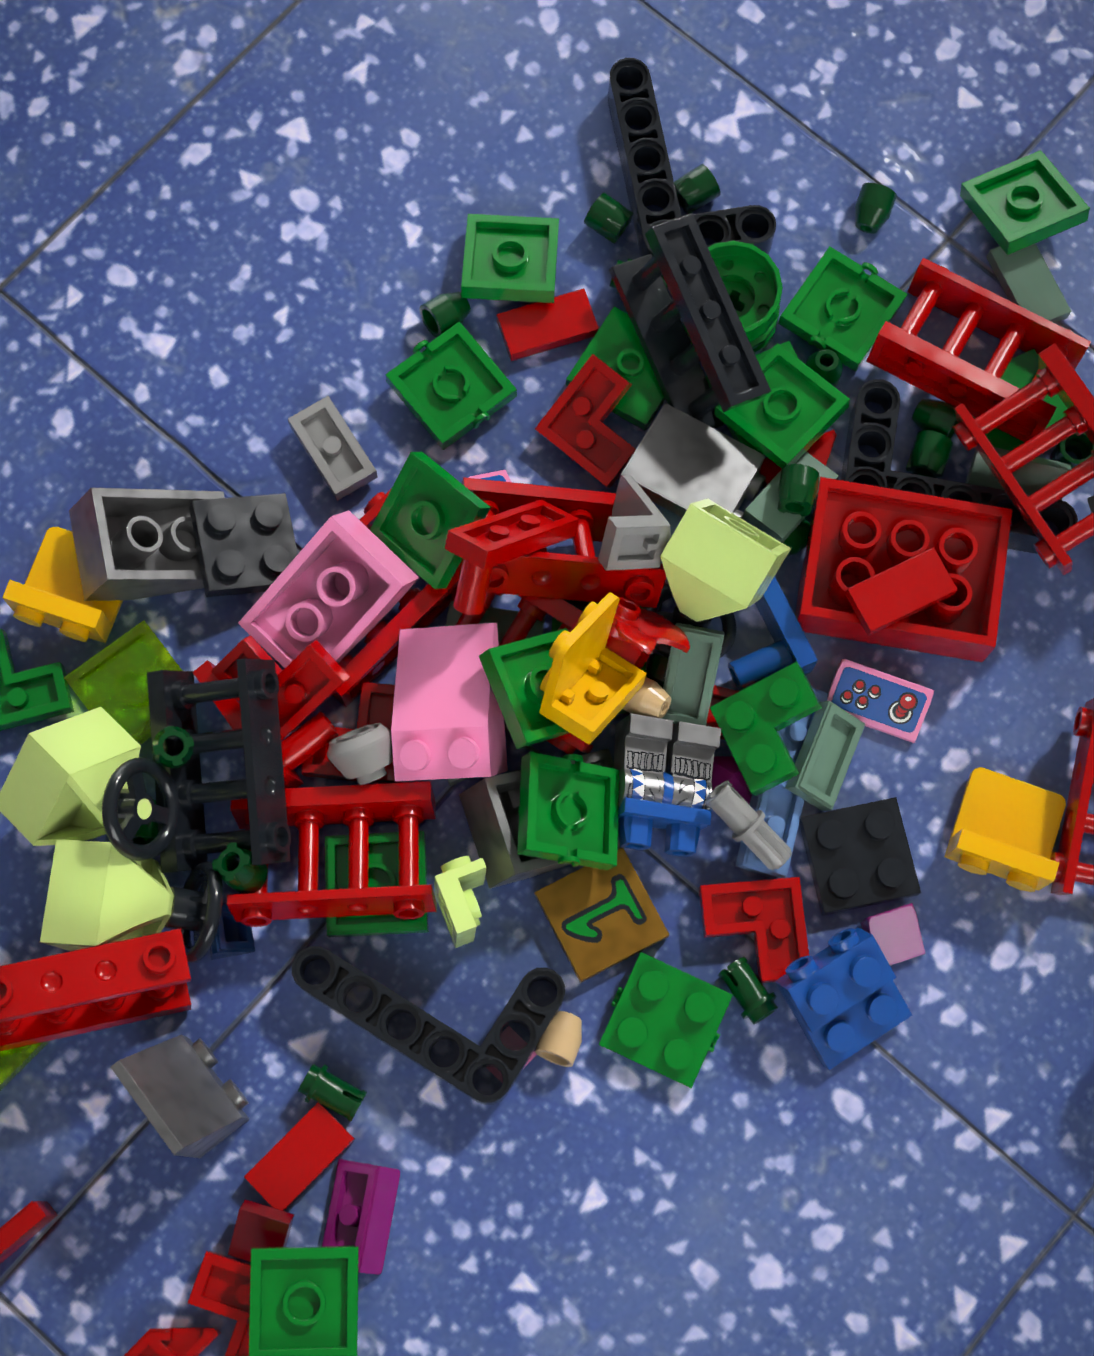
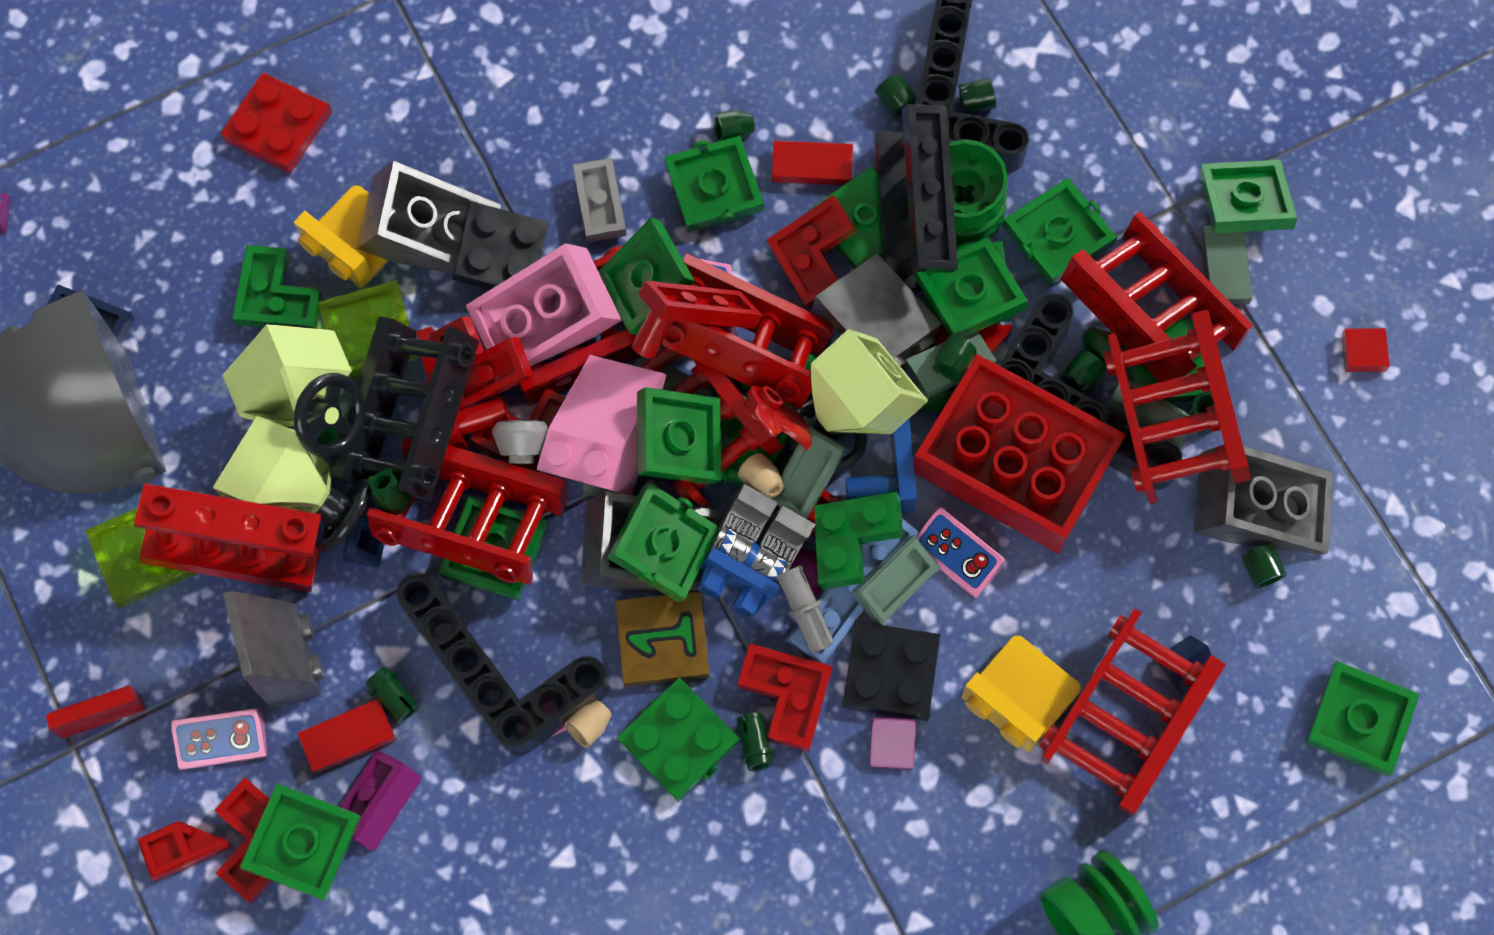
camera: 25 degrees right, 5 degrees down
dark green hose [152,726,194,768] -> none
dark red tile [228,1199,294,1262] -> none
yellowish green bracket [434,856,487,948] -> none
green plate [461,214,559,303] -> none
yellow bracket [539,592,647,745] -> none
light grey bracket [598,475,671,571] -> none
blue plate [775,927,912,1070] -> none
dark green hose [806,349,843,388] -> none
red tile [845,547,958,636] -> none
dark green hose [855,183,897,234] -> none
none -> slope [171,709,267,770]

